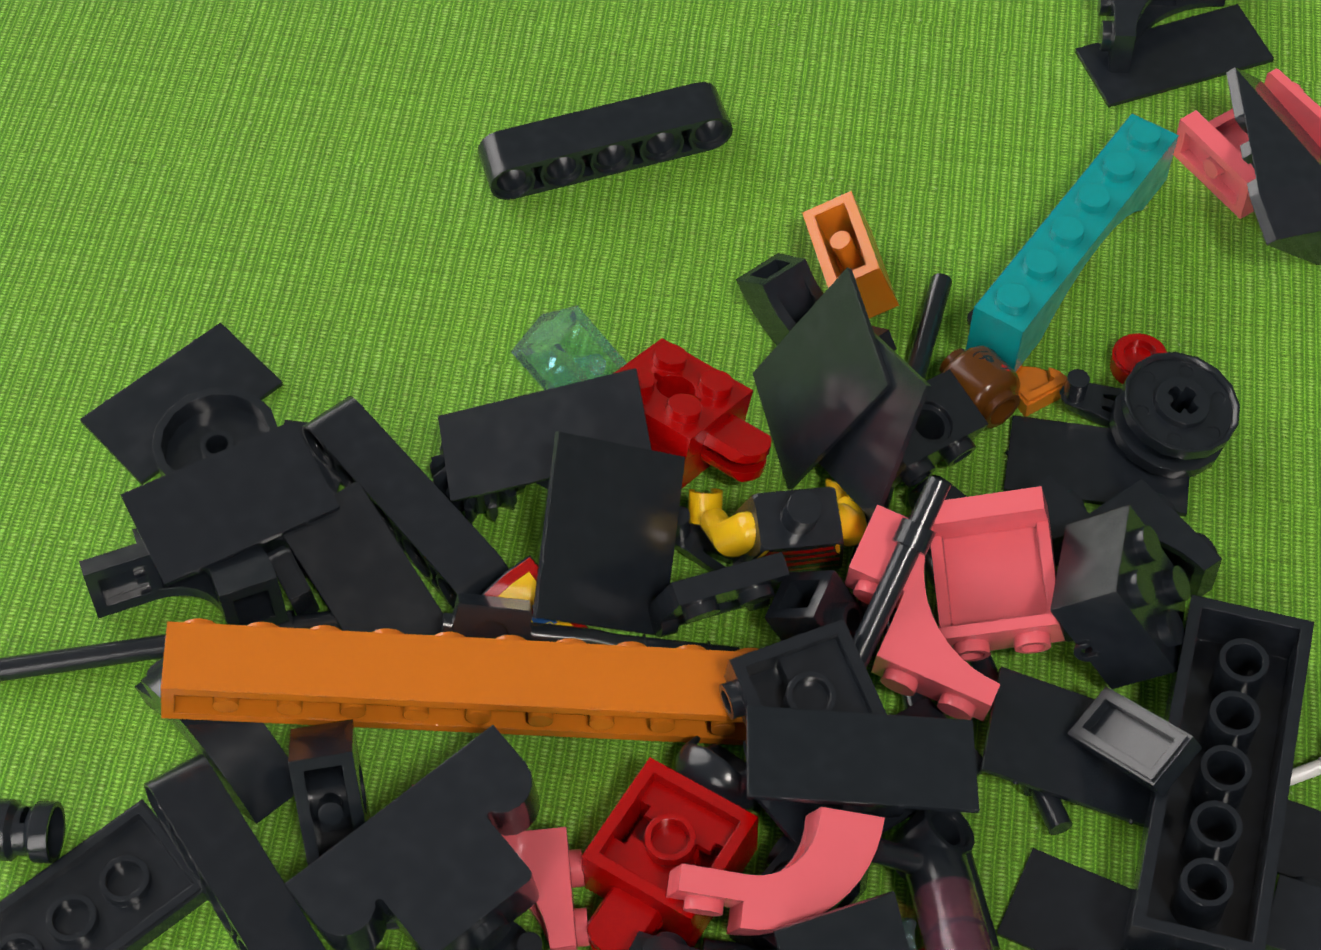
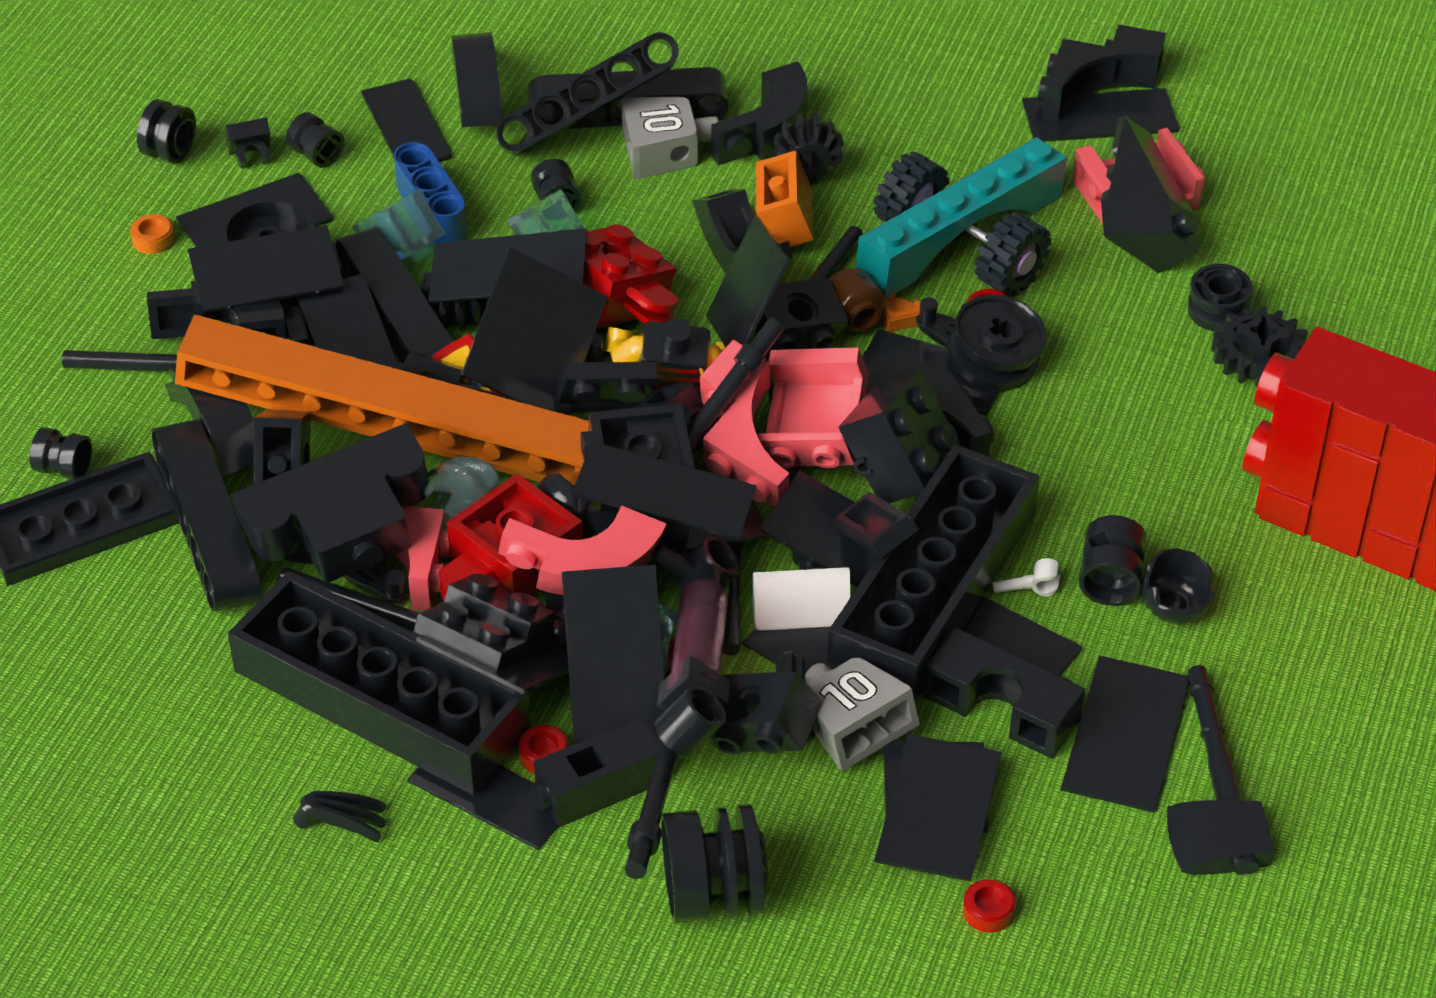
camera: 10 degrees right, 10 degrees down
black piece [752,267,892,490] -> none
none -> orange tile [130,214,175,254]
none -> black wheel [137,99,196,164]
none -> black tile [226,117,270,168]
none -> black wheel [286,112,344,168]
none -> clear light blue slope [352,190,445,262]
none -> black piece [361,78,452,162]
none -> blue beam [394,142,467,245]
none -> clear light blue hair [424,456,498,522]
none -> black arch [451,32,503,128]
none -> black beam [496,32,679,155]
none -> black wheel [531,159,581,218]
none -> light grey torso [621,97,718,179]
none -> black arch [711,61,807,166]
none -> white slope [752,568,851,631]
none -> black gear [773,112,844,184]
none -> black axle [874,152,1052,297]

